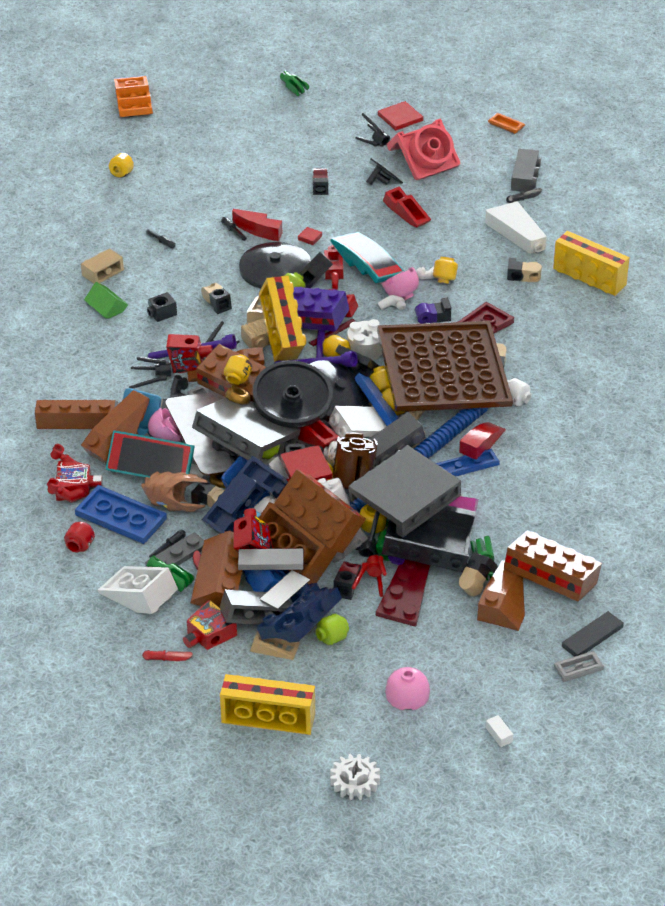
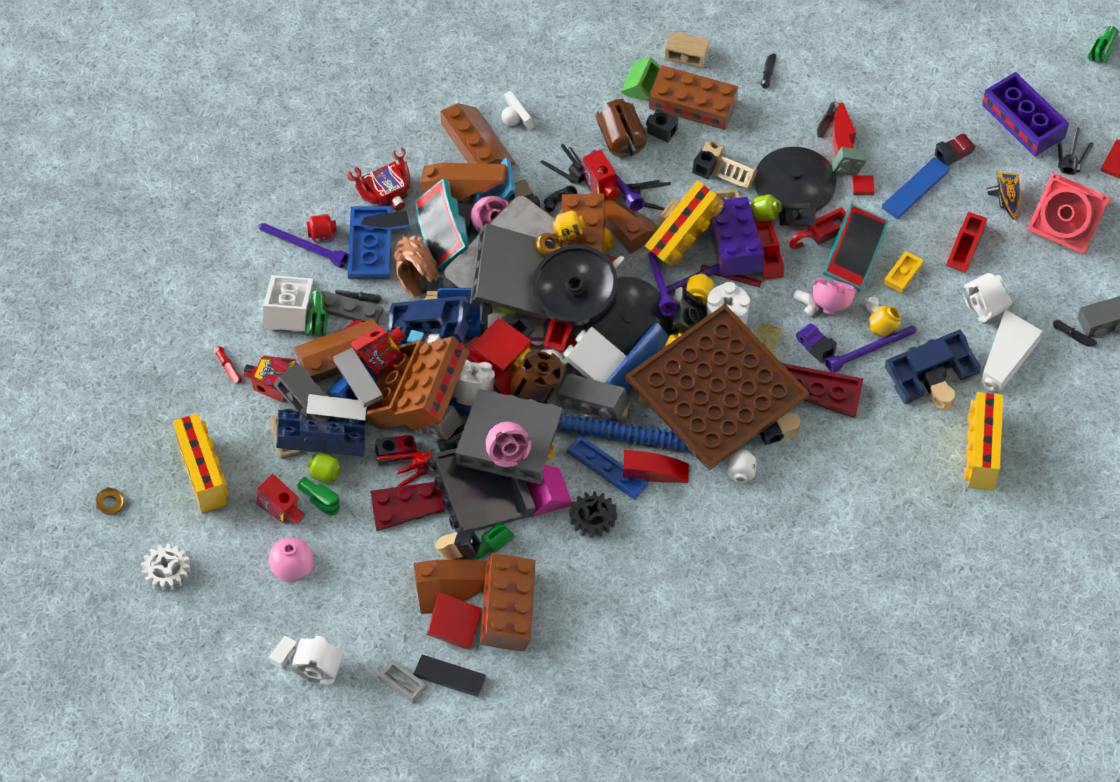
camera: 60 degrees right, 15 degrees up
none -> pearl gold piece [96,487,124,515]
none -> red torso [256,473,305,524]
none -> dark purple piece [259,223,348,268]
none -> white brick [292,636,344,685]
none -> green arm [297,477,340,516]
none -> black sticker [350,210,410,230]
none -> red tile [426,593,482,650]
none -> bright pink cylinder [486,422,531,467]
none -> white tile [502,91,535,131]
none -> black gear [569,491,617,538]
none -> reddish brown cylinder [596,99,647,158]
none -> dark orange brick [649,65,738,130]
none -> tan slope [712,155,757,189]
none -> dark purple piece [825,326,916,373]
none -> sand green piece [832,147,867,176]
none -> blue tile [882,157,950,220]
none -> yellow plate [884,251,924,293]
none -> dark blue bracket [885,329,981,404]
none -> white brick [963,273,1012,322]
none -> dark purple brick [982,72,1069,157]

